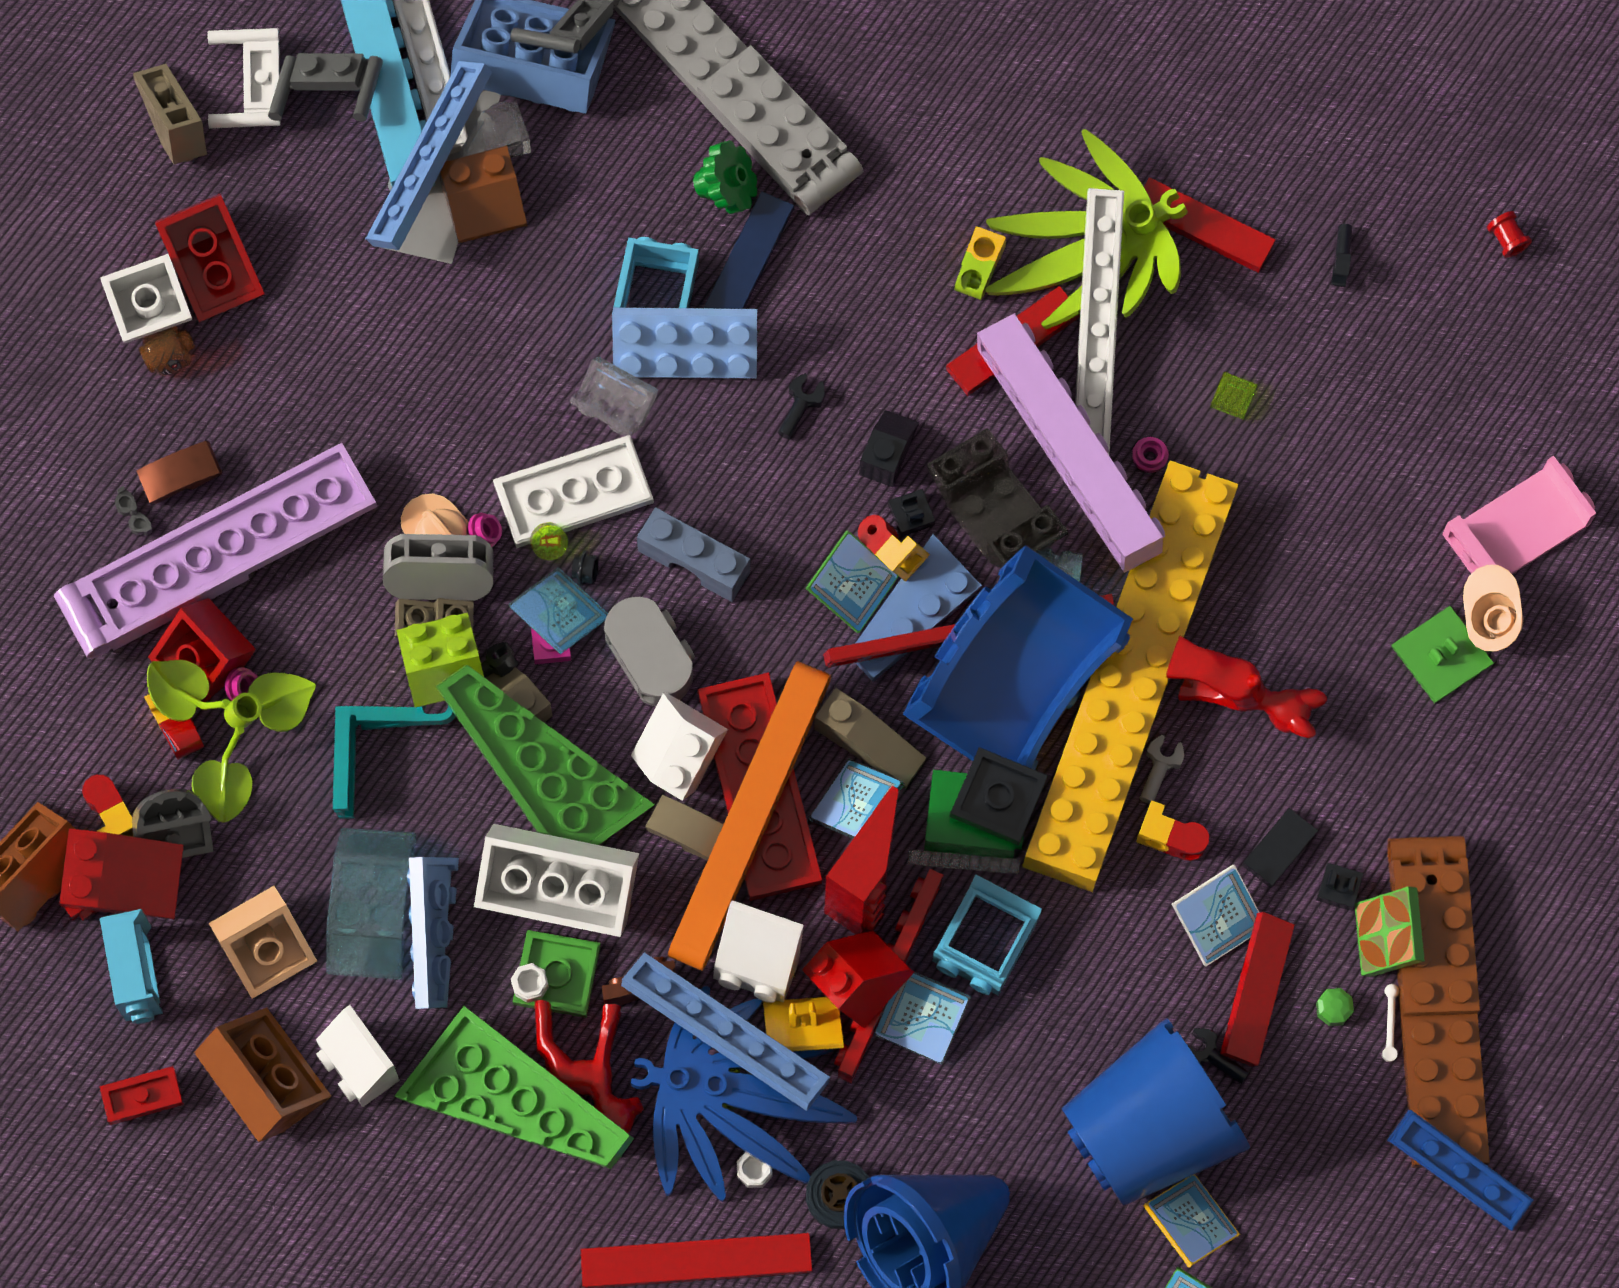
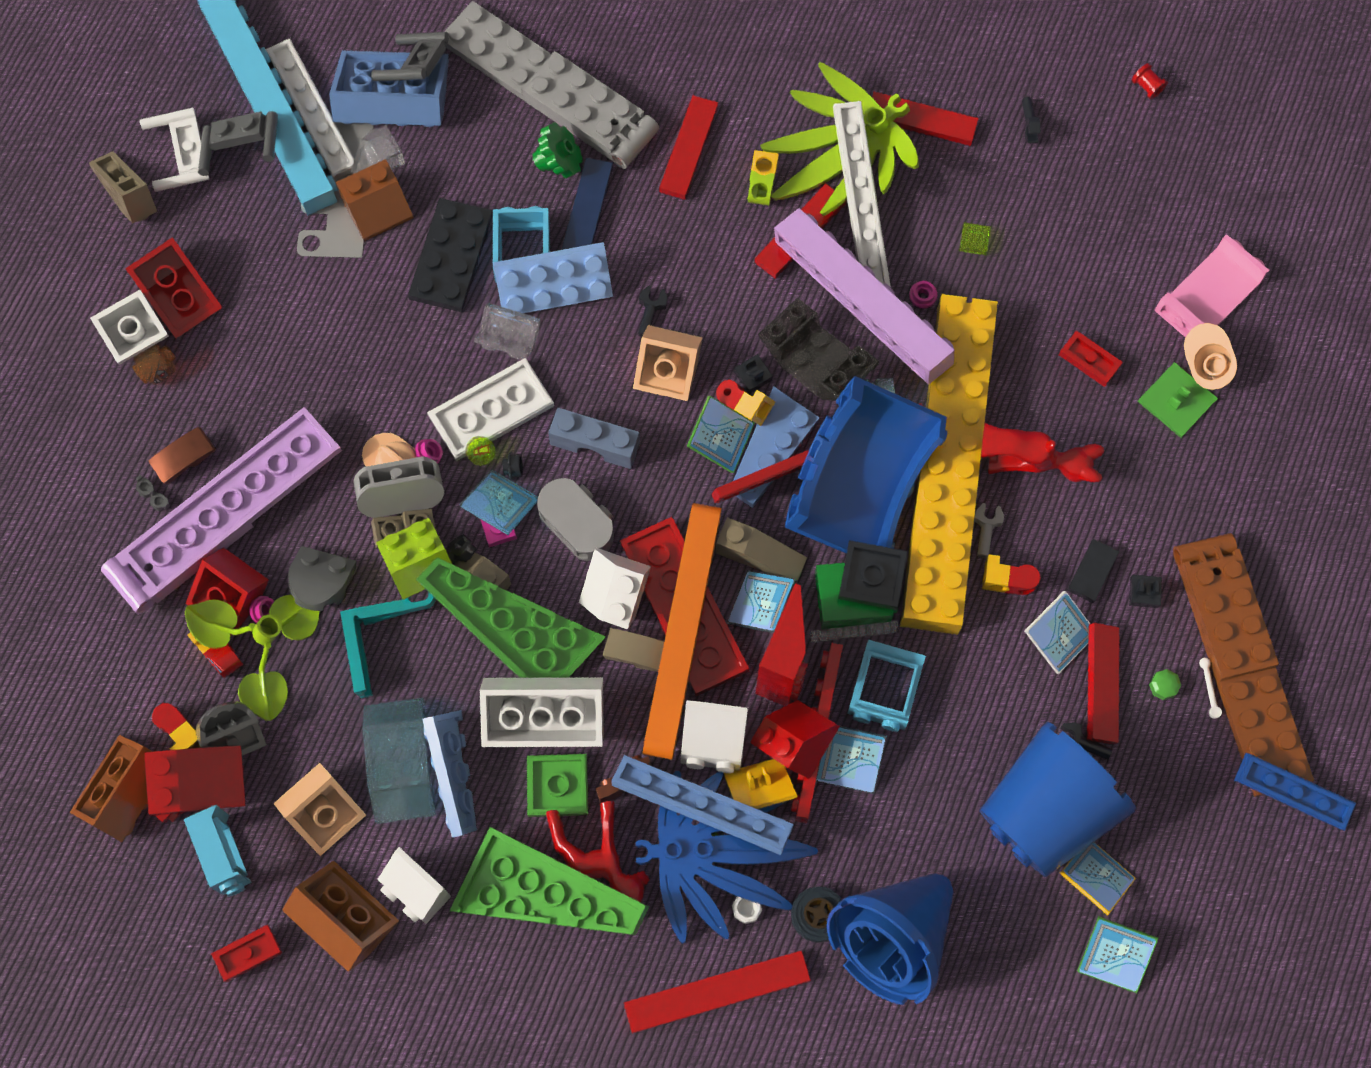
camera: 10 degrees left, 0 degrees up
medium blue plate [365,61,492,250] -> none
white tile [511,963,549,1003] -> none
black slope [859,410,919,488] -> none
tile [1355,886,1425,977] -> none
none -> dark grey slope [288,546,356,611]
none -> black plate [408,198,493,312]
none -> light nougat slope [633,325,703,401]
none -> red tile [659,95,718,200]
none -> red plate [1059,330,1123,387]

